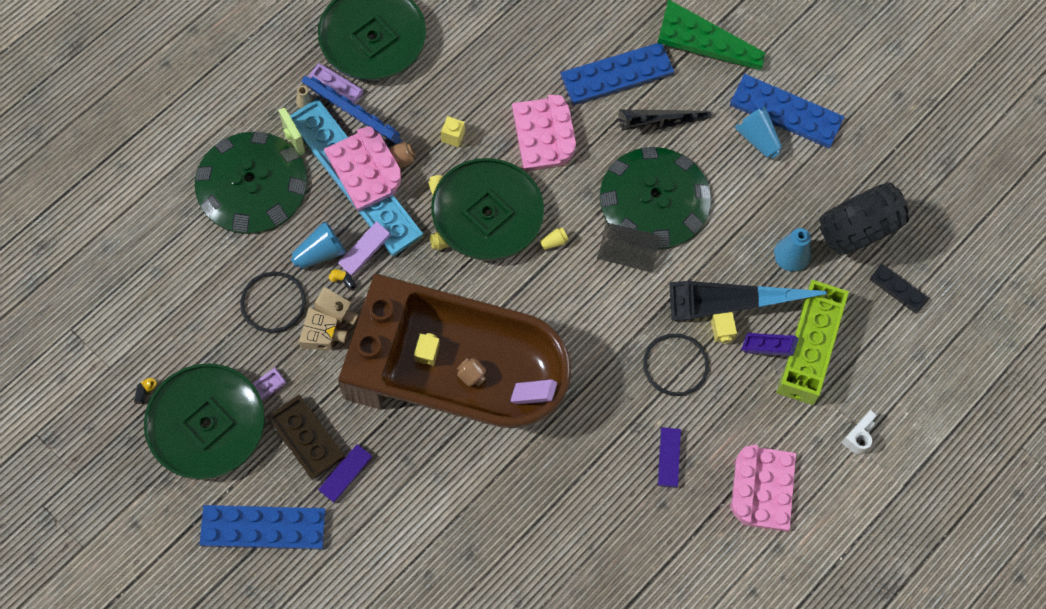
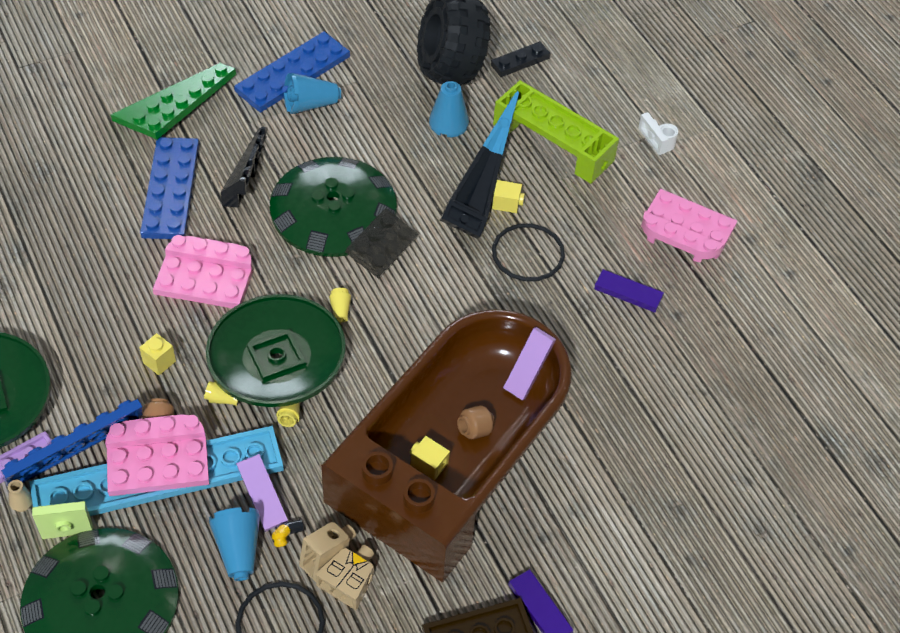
camera: 70 degrees left, 15 degrees down
dark purple tile [741,333,799,356] -> none

